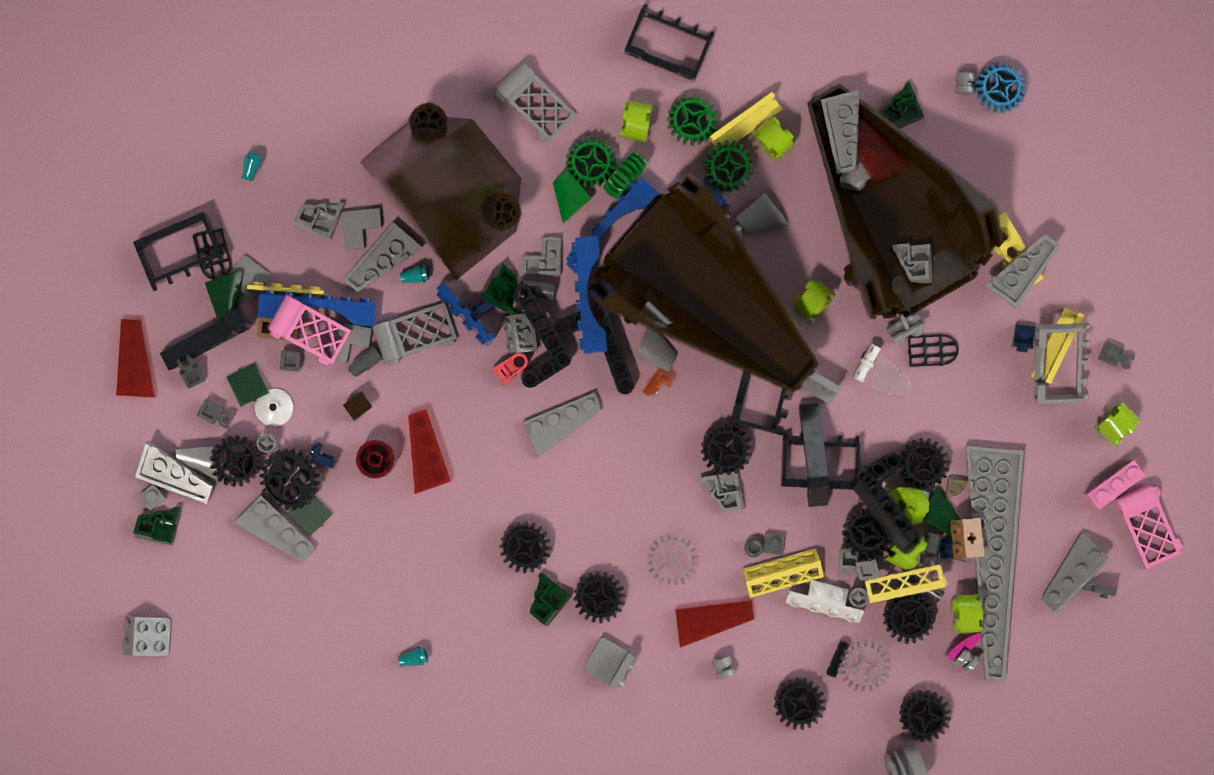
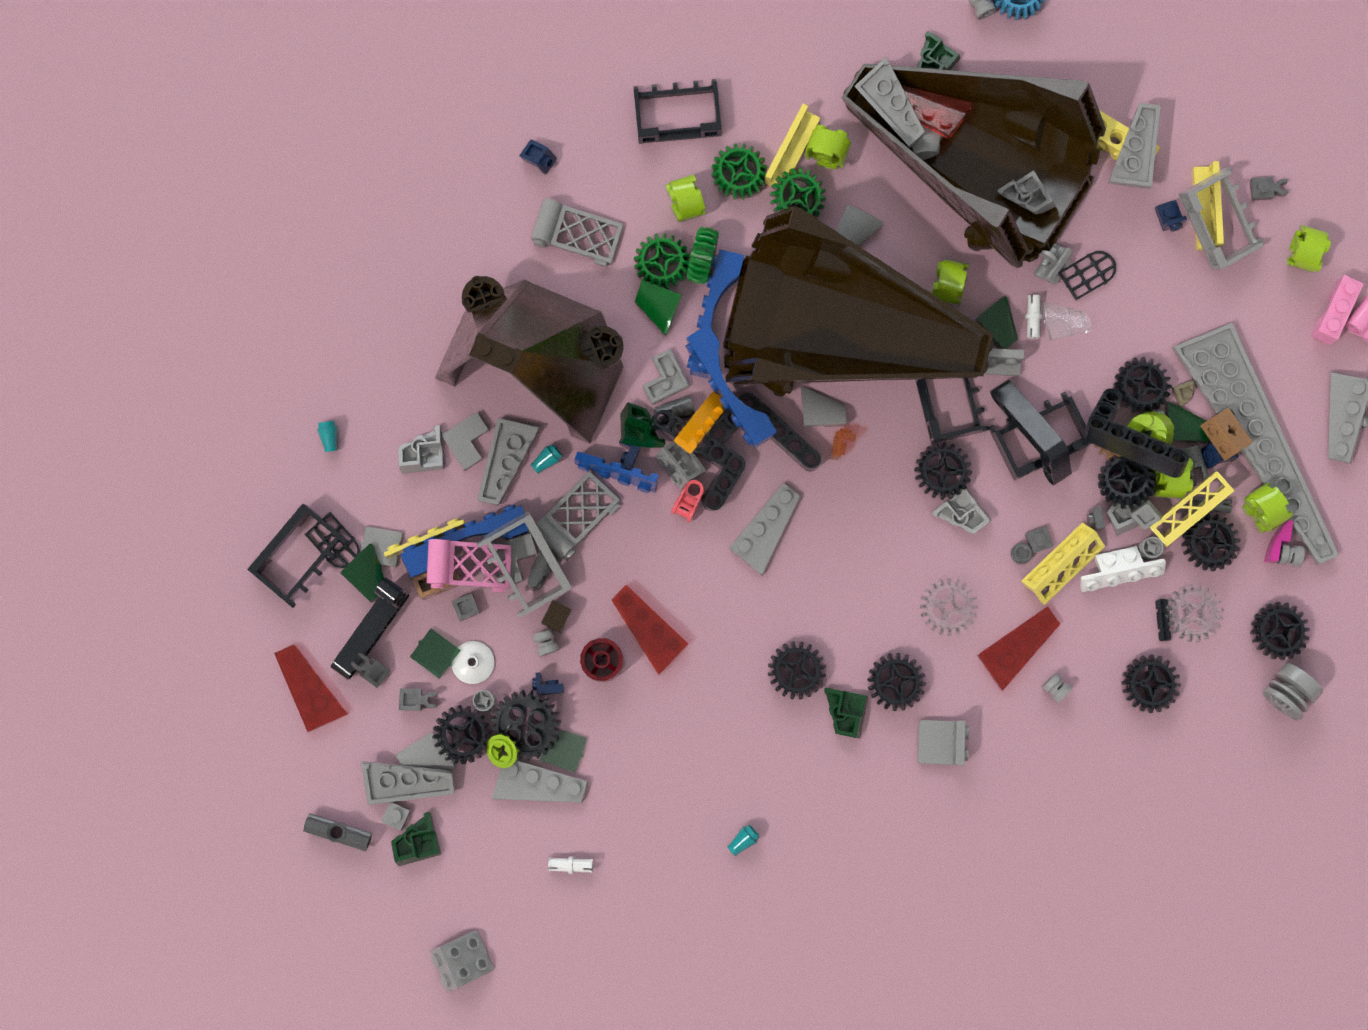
camera: 25 degrees left, 5 degrees down
none -> dark grey piece [303,813,372,851]
none -> light grey hinge [477,511,572,617]
none -> lime gear [486,733,519,768]
none -> dark blue bracket [519,139,557,174]
none -> light grey wheel [532,629,559,657]
none -> white pin [548,856,593,874]
none -> light orange hinge [674,391,725,454]
none -> dark green slope [975,296,1018,349]
none -> flat silver plate [1087,506,1105,531]

